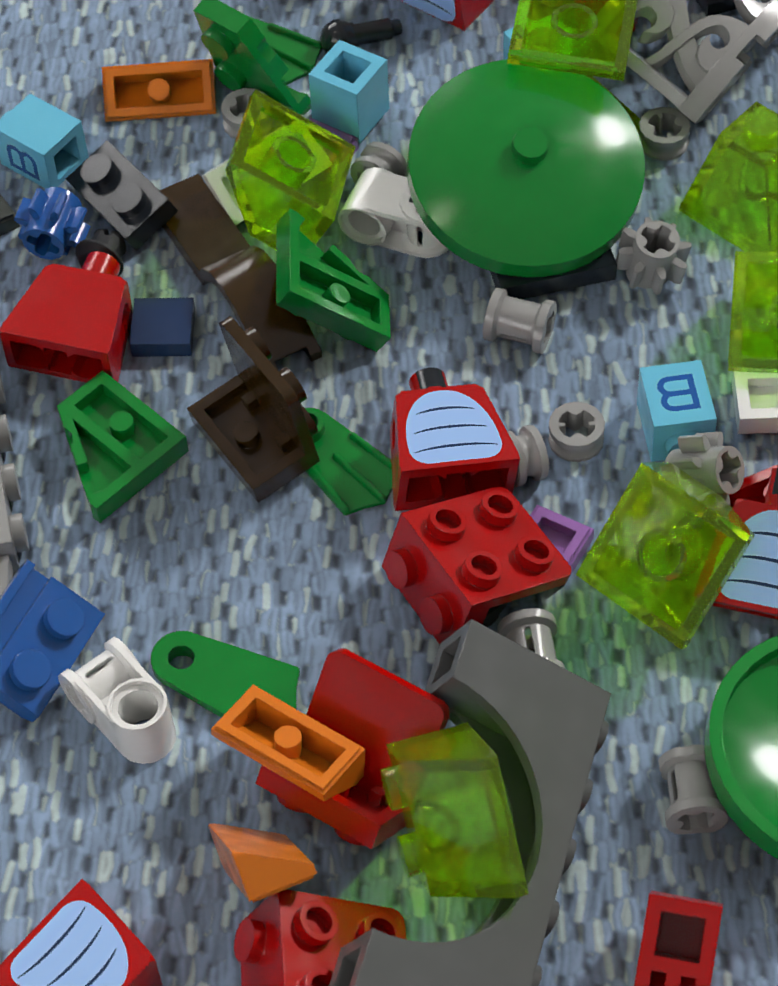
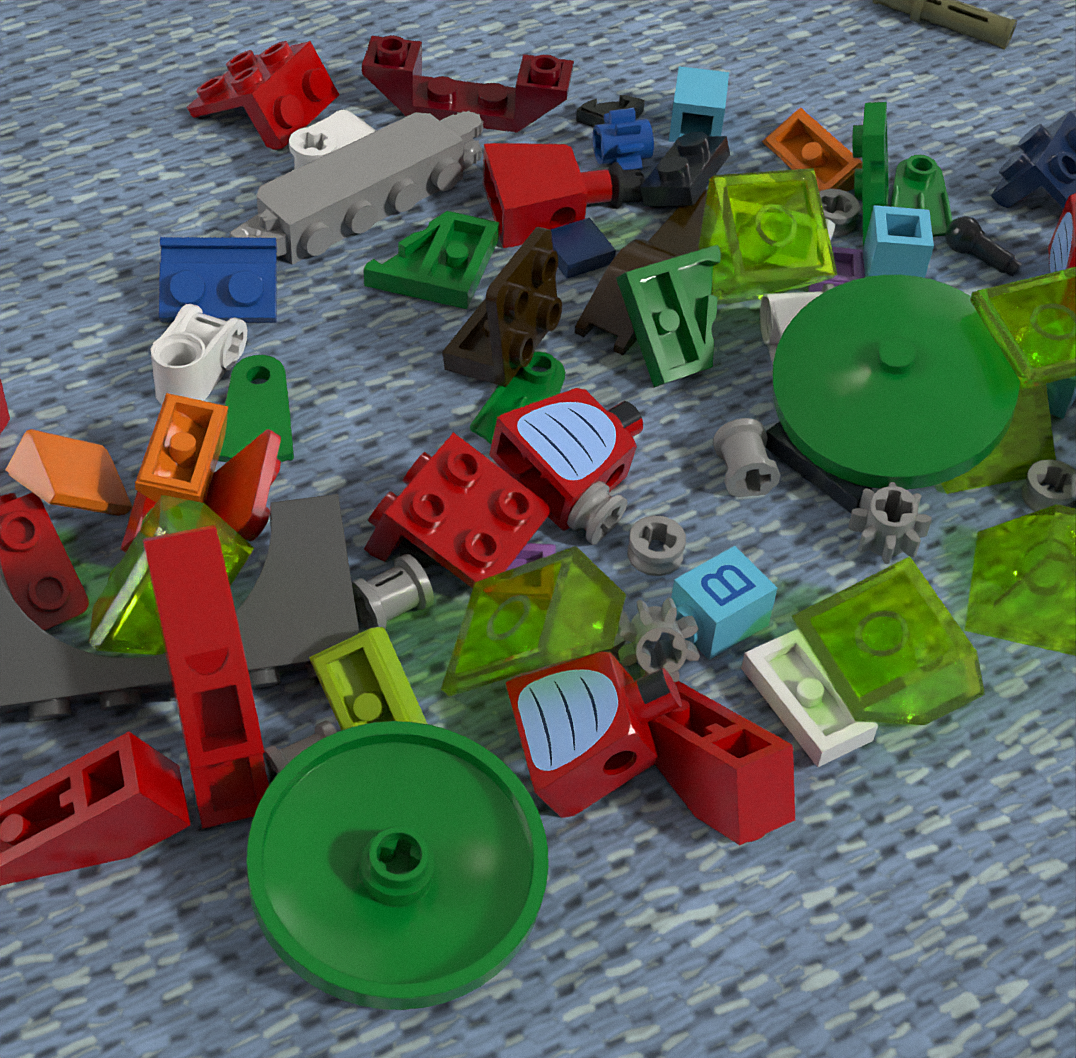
camera: 55 degrees right, 5 degrees down
none -> red slope [142,525,269,829]
none -> lime slope [309,627,427,731]

